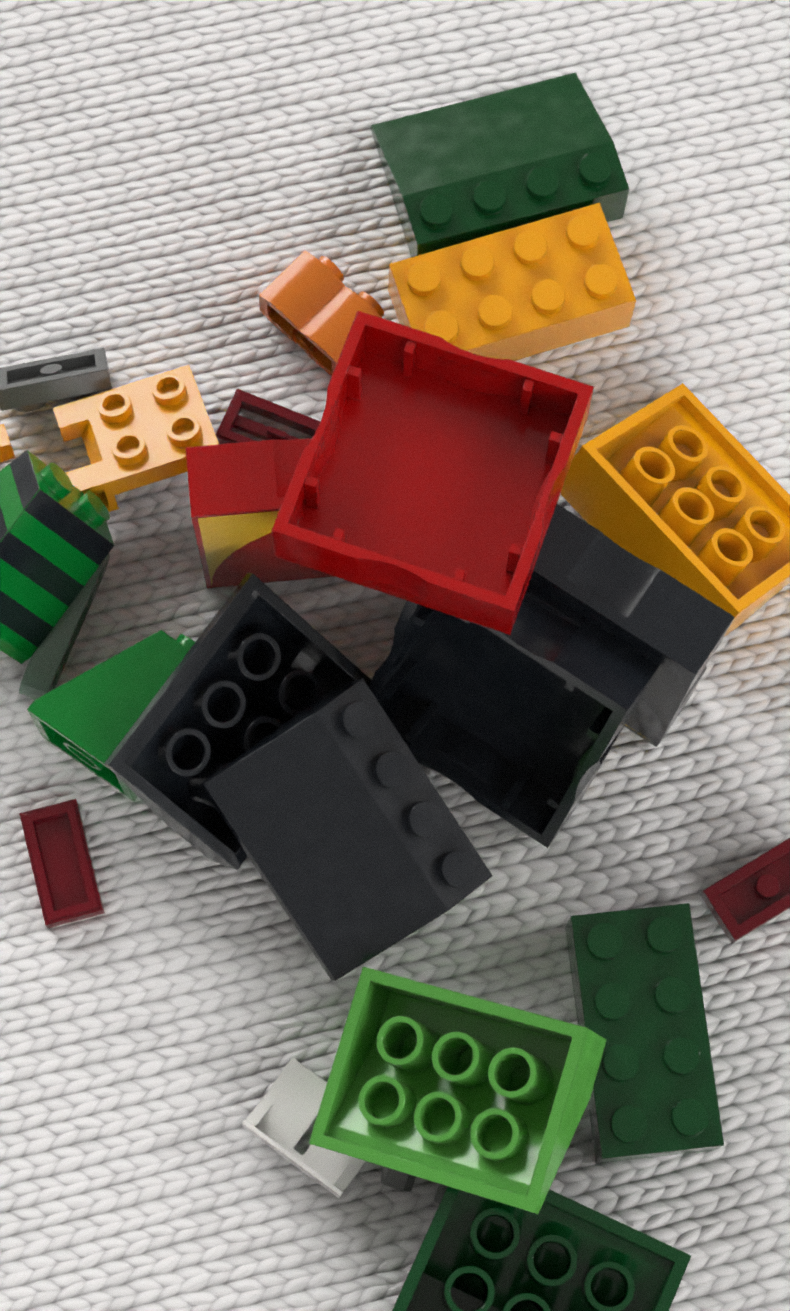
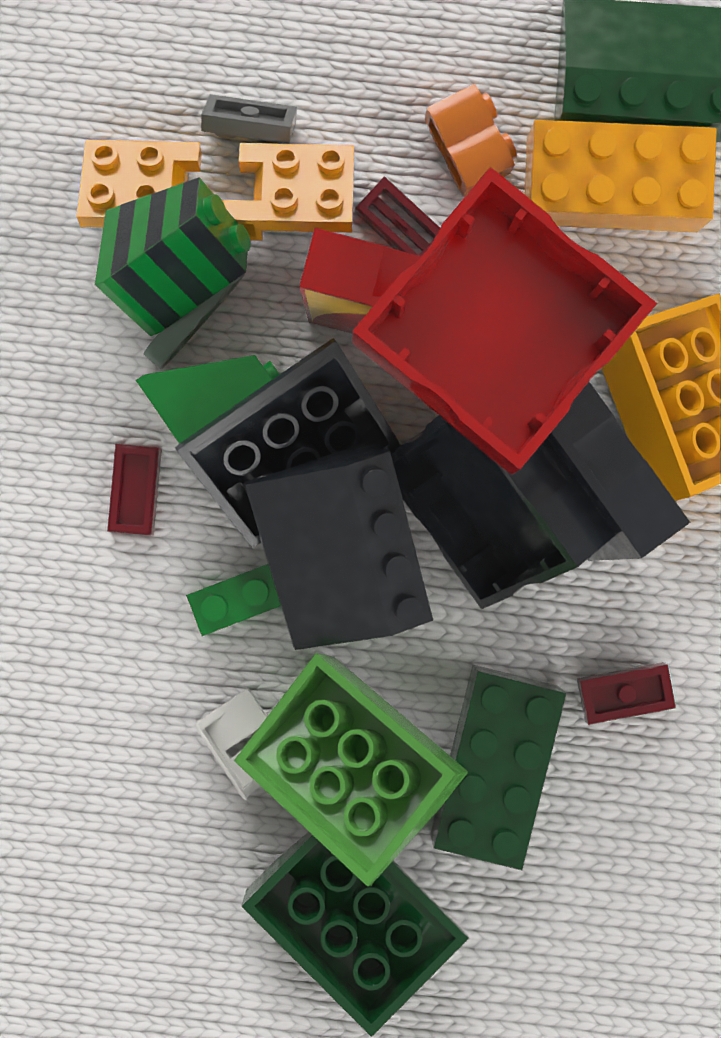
camera: 25 degrees right, 15 degrees up
none -> green plate [186,564,281,636]

